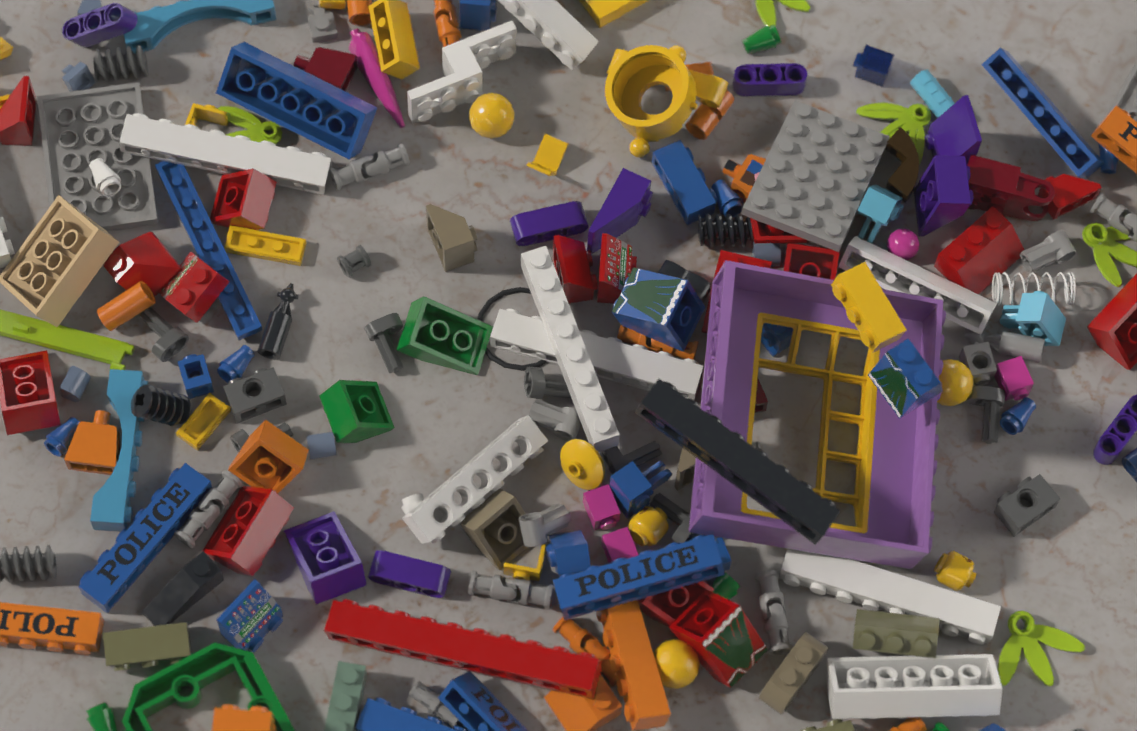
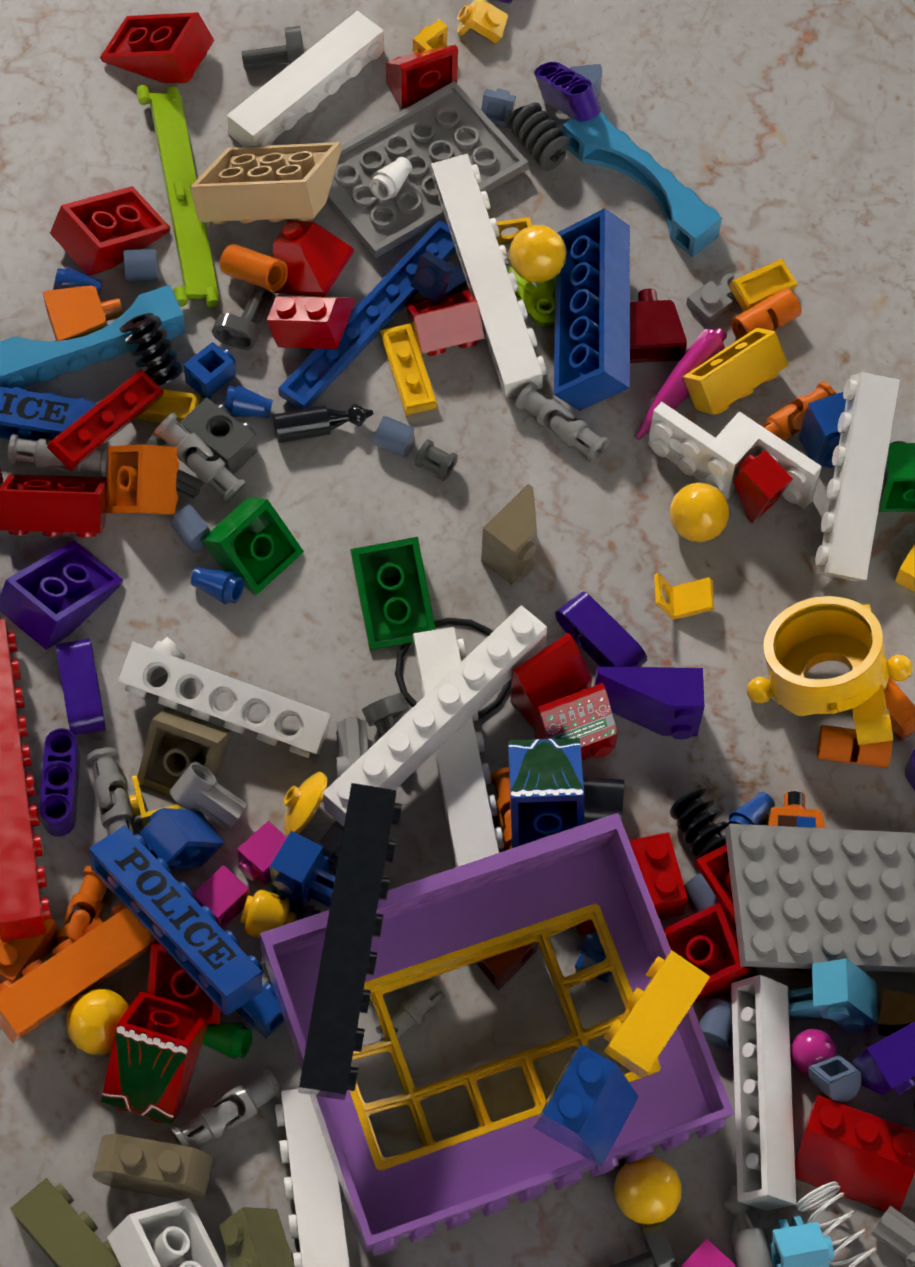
camera: 65 degrees right, 5 degrees down
dark grey piece [364,313,404,374] -> none
blue brick [652,140,717,225] -> none
light grey brick [959,342,997,386] -> none
none -> dark purple beam [39,728,80,837]
none -> red tile [47,369,164,471]
none -> light grey piece [153,413,246,504]
none -> blue cone [191,567,244,604]
none -> sand blue brick [374,416,415,458]
none -> dark blue bracket [411,251,467,303]
none -> yellow piece [509,225,567,283]
none -> red slope [733,450,793,523]
none -> sand blue brick [808,1055,861,1103]

